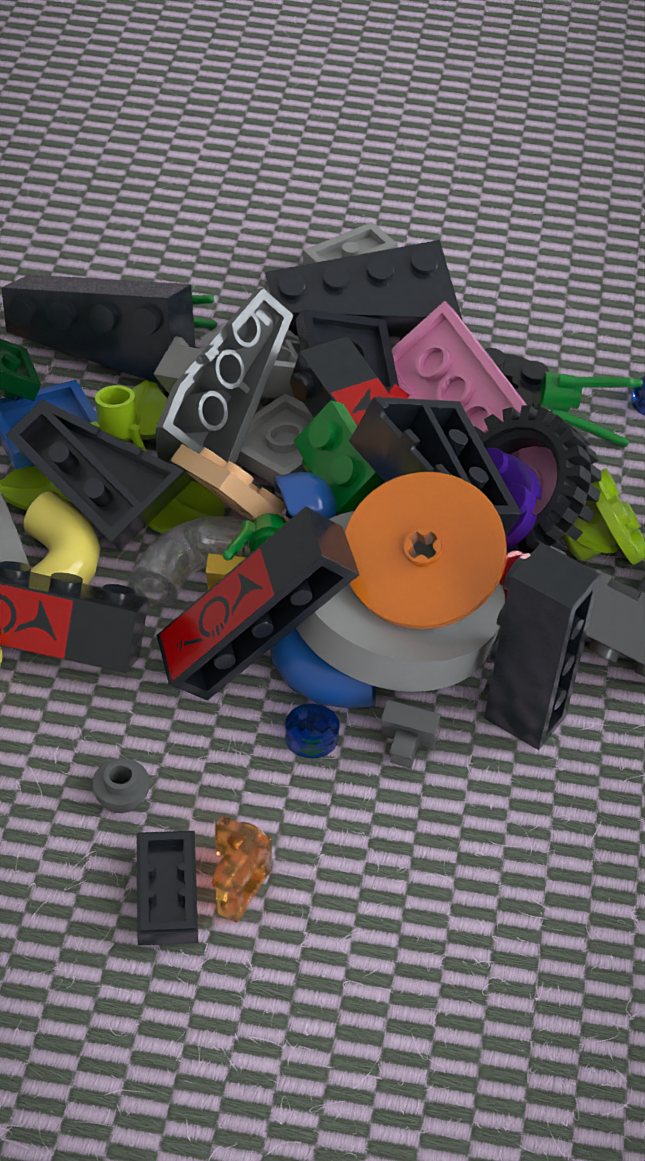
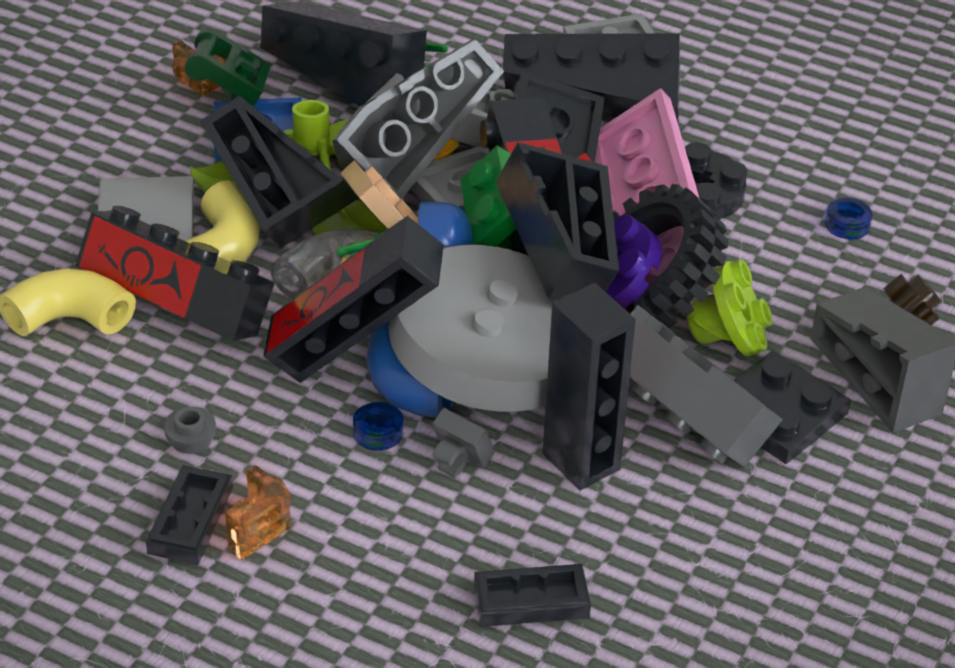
camera: 20 degrees right, 5 degrees down
orange piece [345,472,507,629] -> none
green plant [539,372,643,447] -> none
none -> black plate [474,564,591,627]

